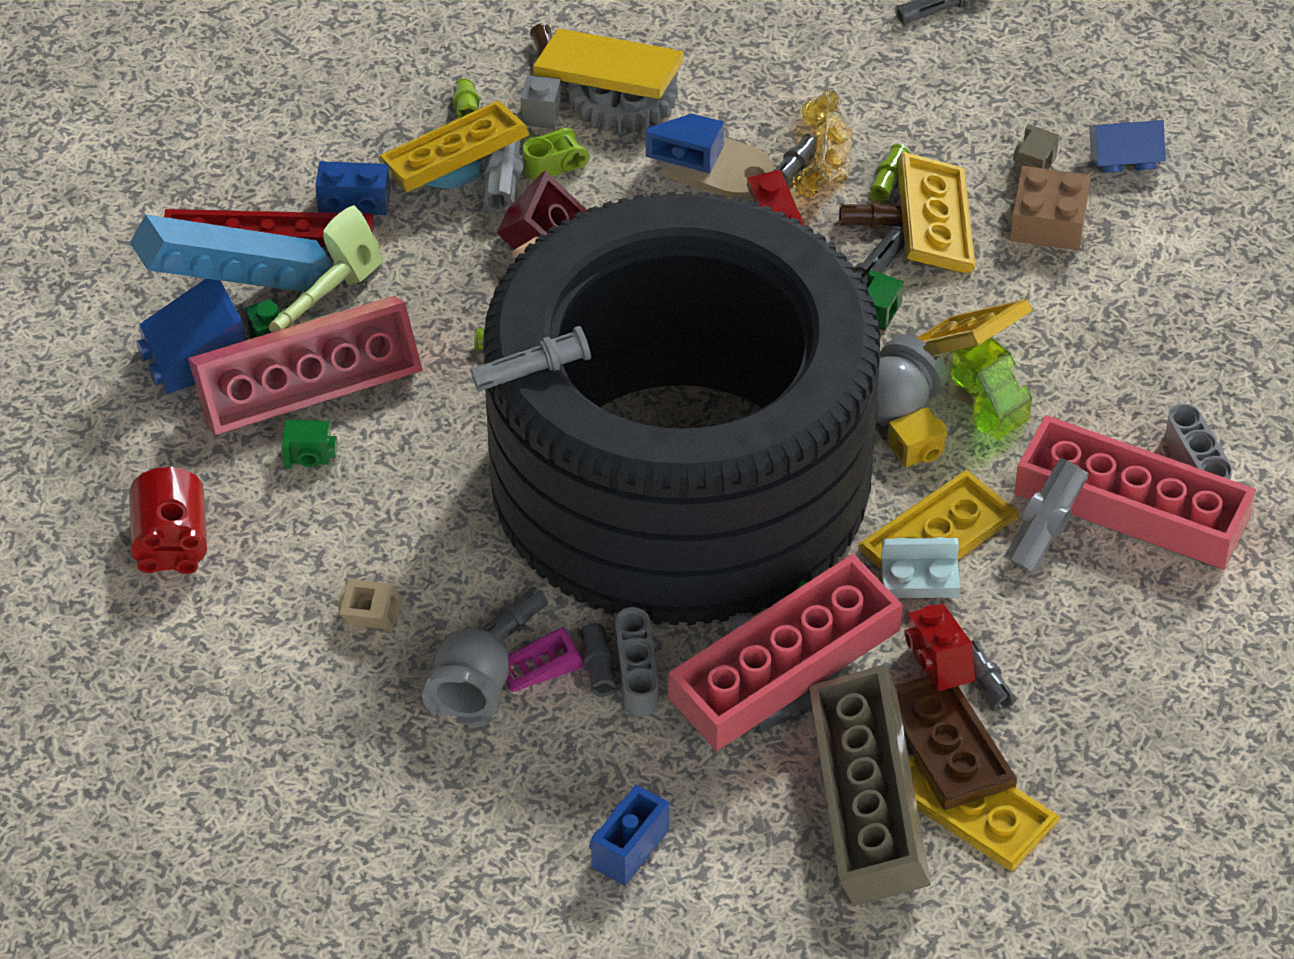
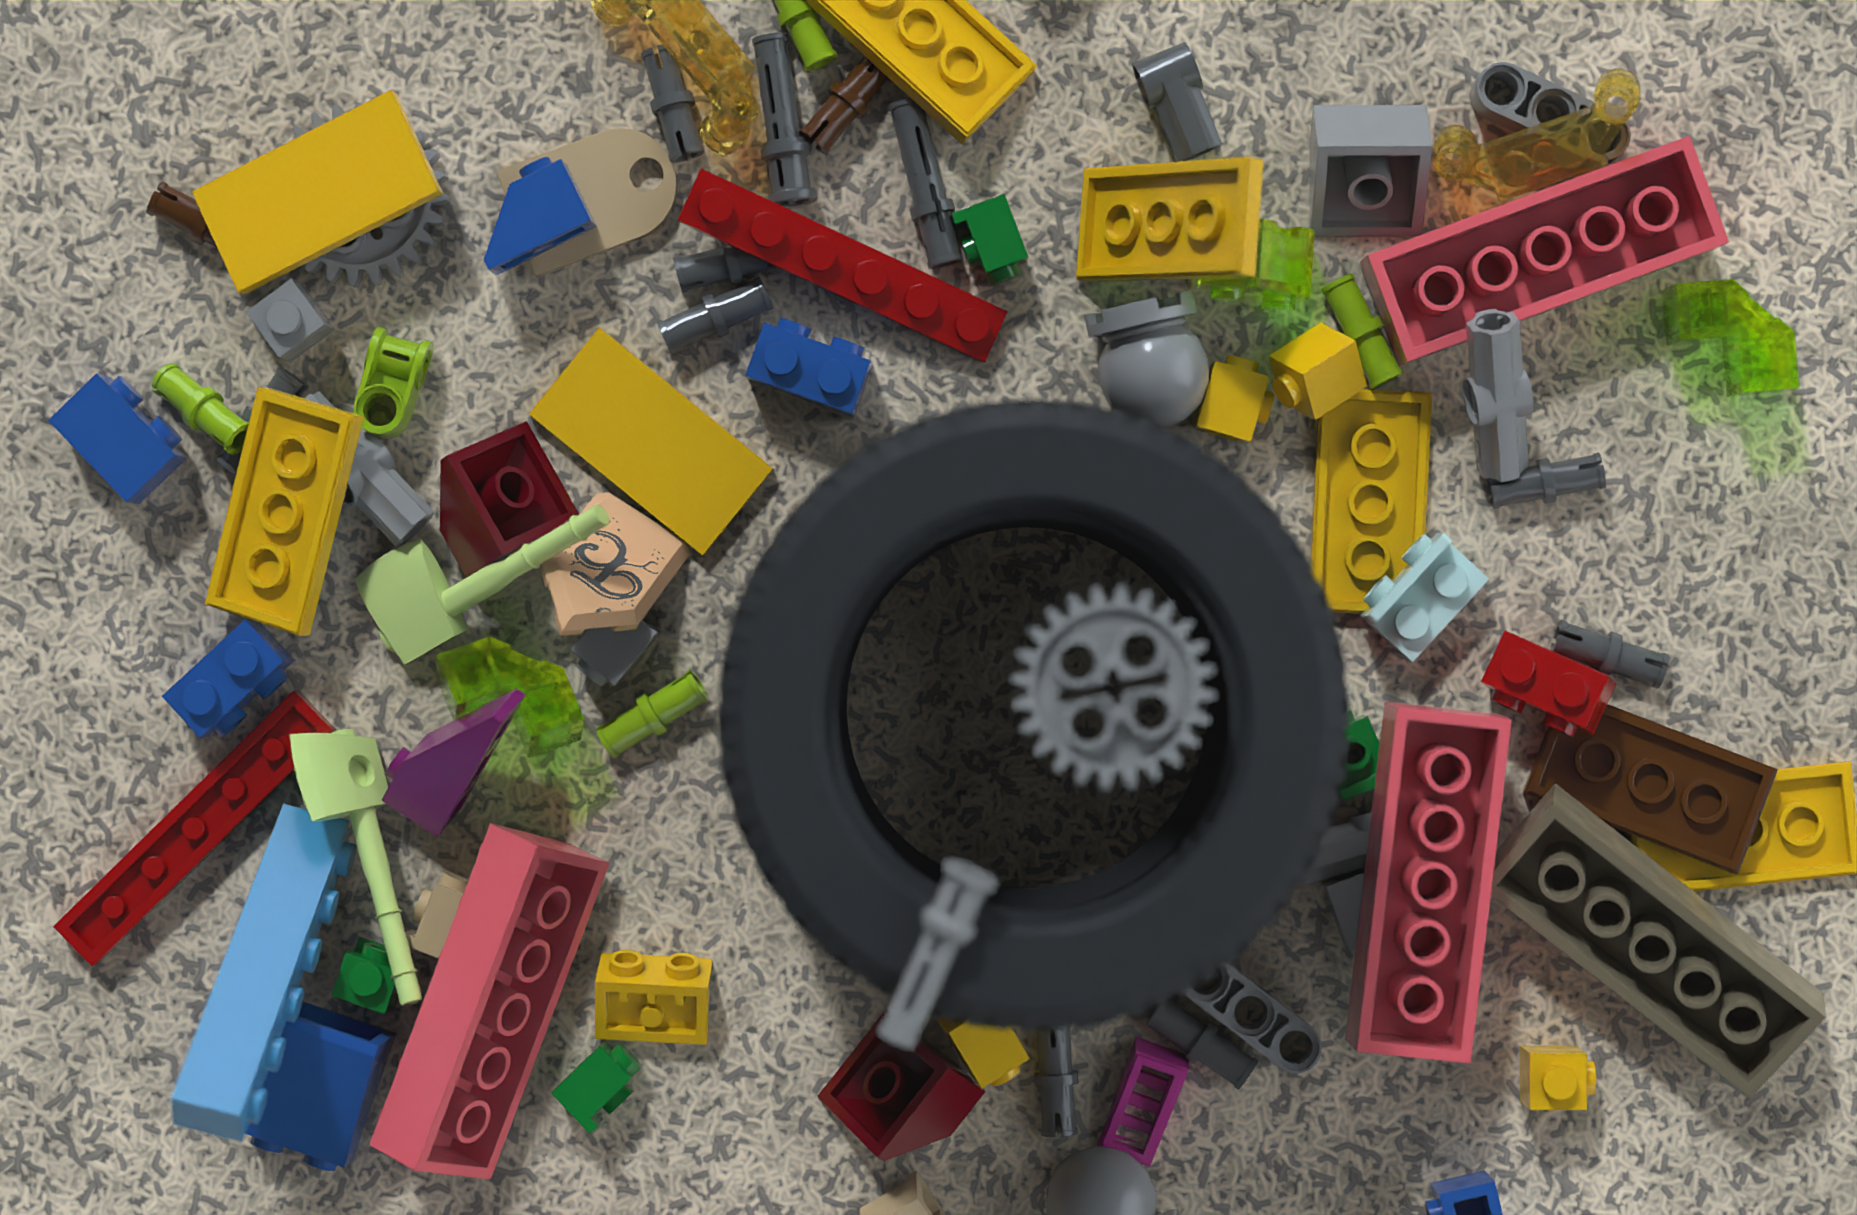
camera: 45 degrees left, 40 degrees up
none -> blue brick [48,373,188,504]
none -> yellowish green piece [355,504,610,665]
none -> magenta slope [382,688,526,837]
none -> clear neon green brick [436,636,584,758]
none -> yellow bracket [595,950,712,1045]
none -> dark grey pin [752,33,818,207]
none -> dark red slope [817,1009,986,1161]
none -> yellow brick [937,1017,1030,1089]
none -> light grey gear [1012,585,1216,789]
none -> dark grey piece [1132,42,1222,162]
none -> yellow brick [1269,322,1367,420]
none -> light grey slope [1310,105,1433,236]
none -> lime pin [1321,273,1404,389]
none -> clear yellow plate [1432,68,1641,202]
none -> dark grey pin [1487,452,1606,509]
none -> yellow brick [1520,1045,1596,1110]
none -> clear neon green brick [1662,279,1799,397]

